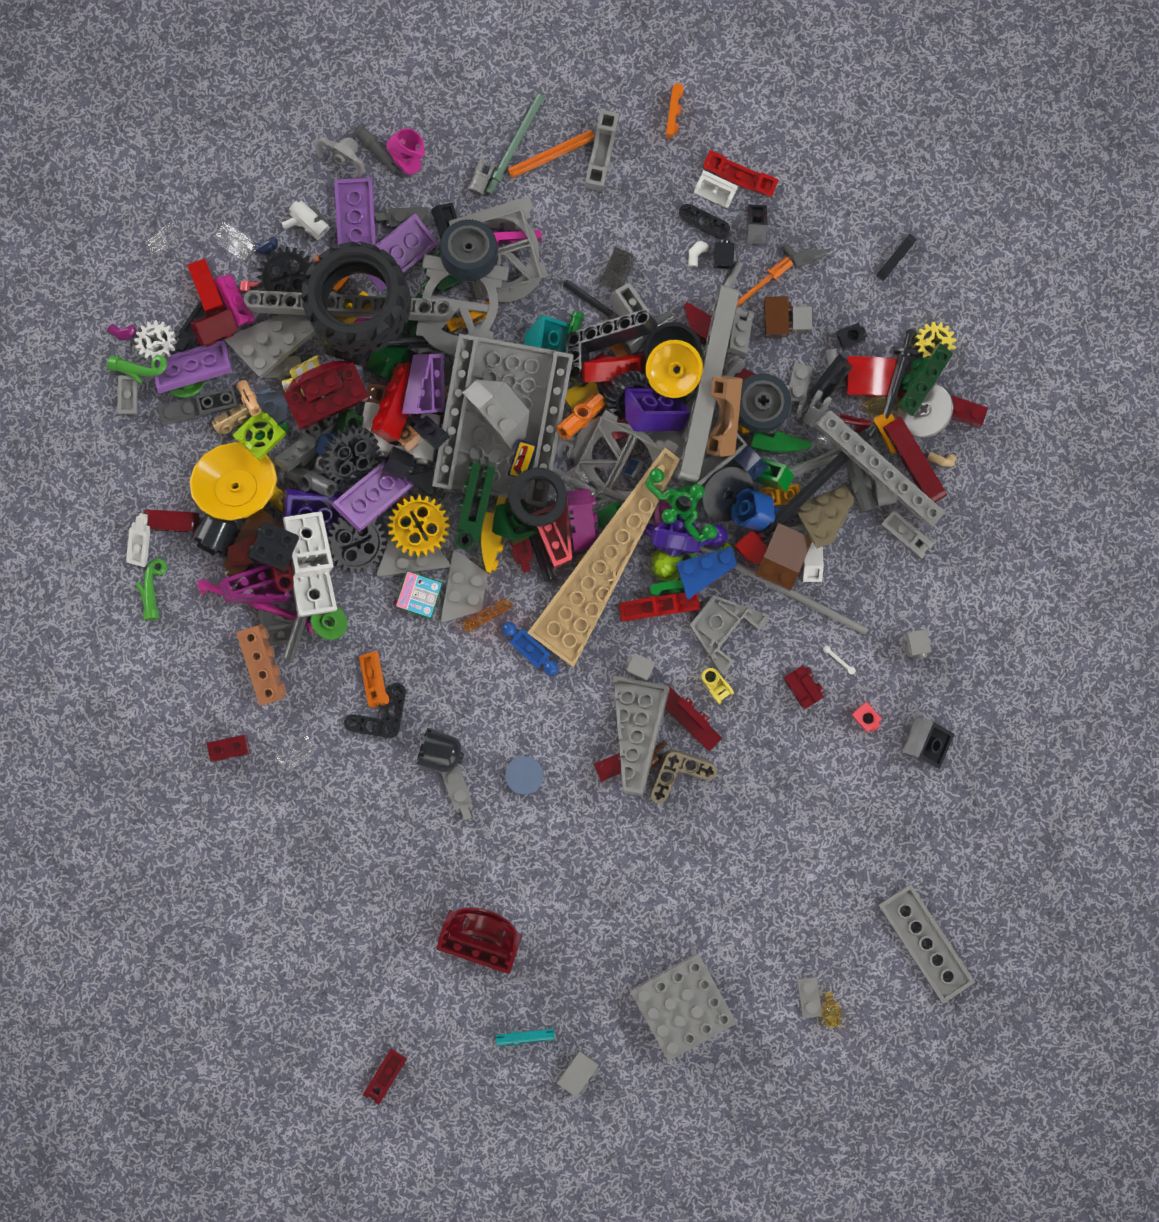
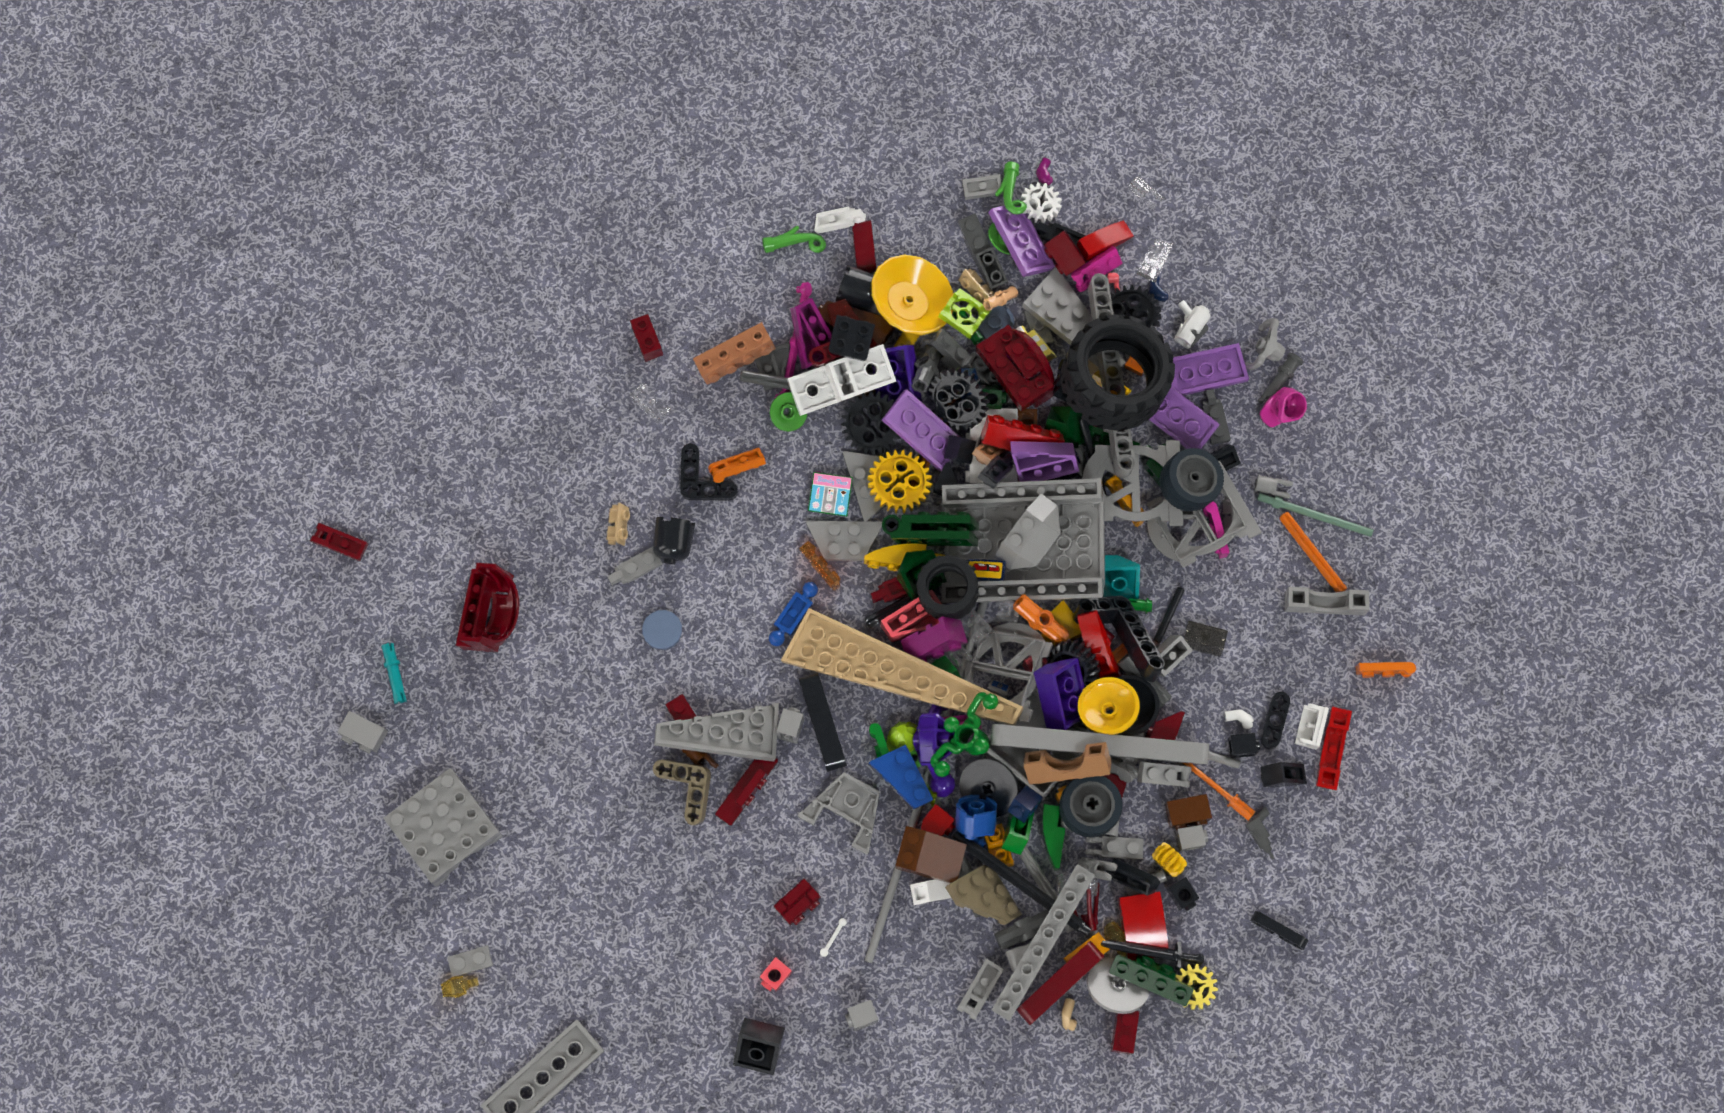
camera: 85 degrees right, 10 degrees down
red slope [619,592,701,622] -> none
light yellow piece [701,668,734,705] -> none
none -> tan hinge [606,503,630,546]
none -> black beam [799,673,847,772]
none -> yellow gear [1152,842,1187,877]

